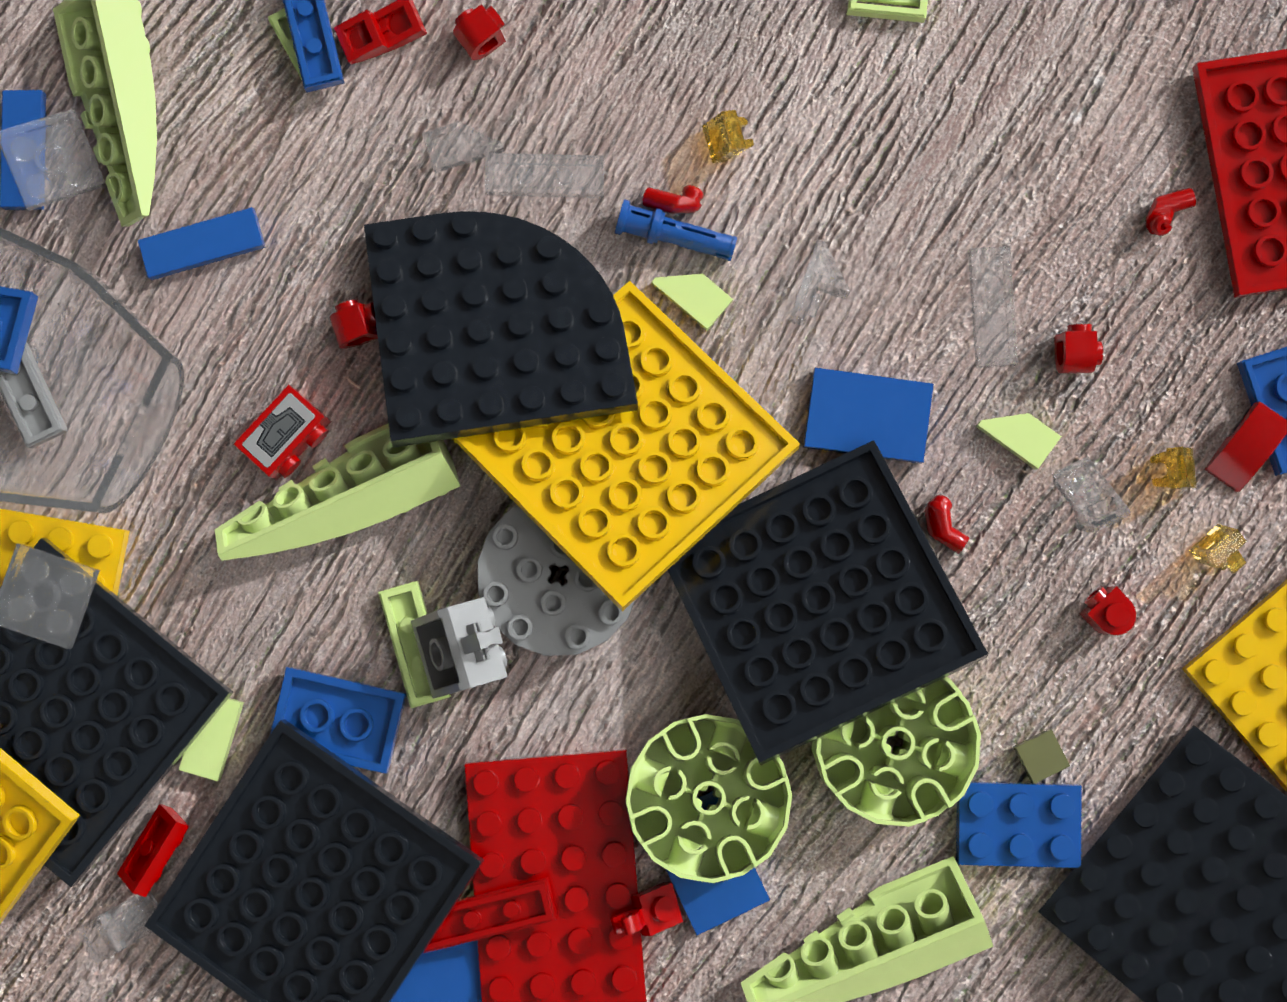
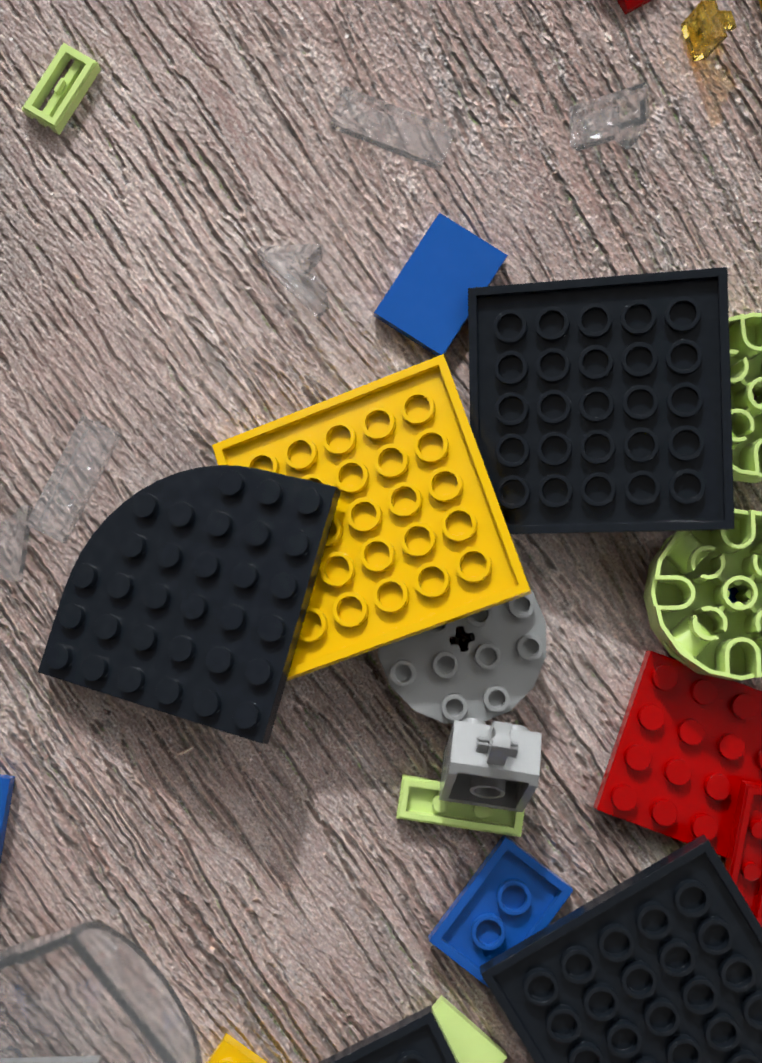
camera: 70 degrees left, 0 degrees up
yellowish green wedge [215,423,461,561] -> none
brick [234,385,332,480] -> none
red plate [329,300,378,349] -> none
blue pin [614,199,737,261] -> none
red arm [643,185,704,214] -> none
yellowish green tile [651,274,733,331] -> none
clear yellow tile [702,110,754,163] -> none
red arm [925,495,969,554] -> none
yellowish green tile [975,413,1061,470] -> none
red plate [1054,324,1103,374] -> none
red plate [1080,586,1136,635] -> none
clear yellow tile [1150,447,1197,490] -> none

